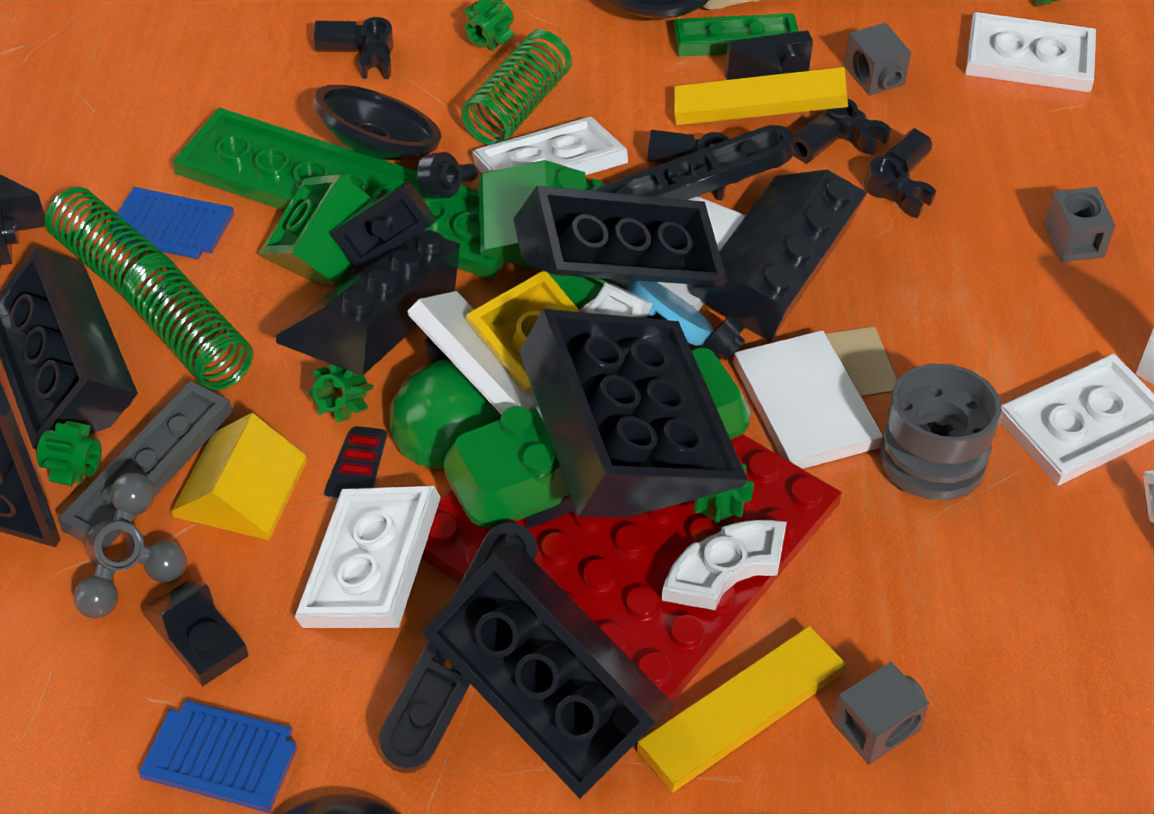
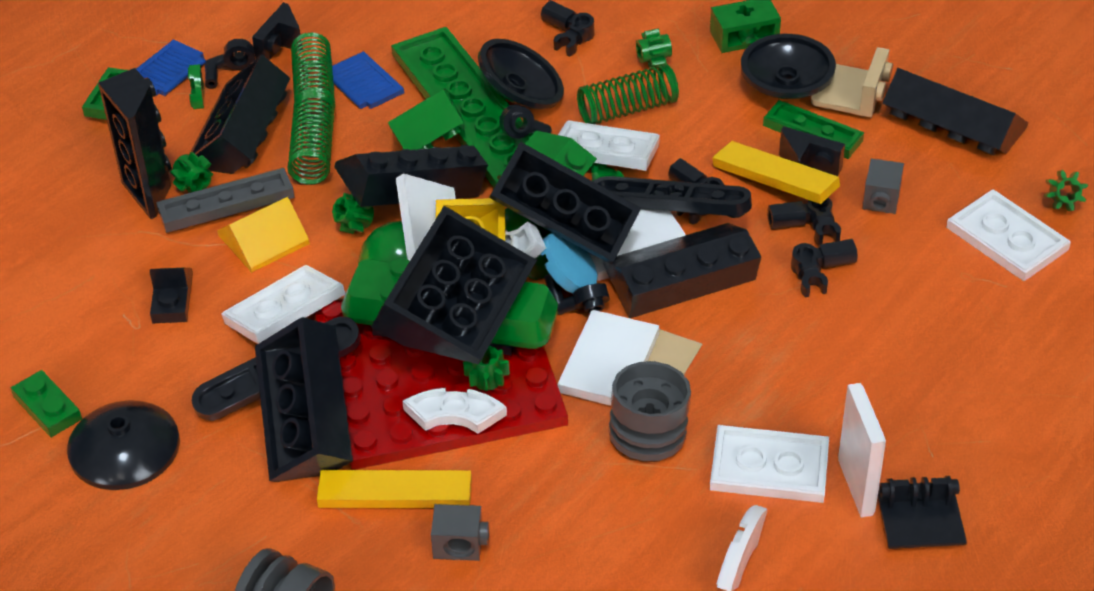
camera: 40 degrees right, 5 degrees down
dark grey piece [73,473,187,619] -> none
blue window [139,700,297,813] -> none
black sticker [324,427,387,498] -> none
black slope [330,180,436,271] -> none
dark grey brick [1044,187,1115,262] -> none

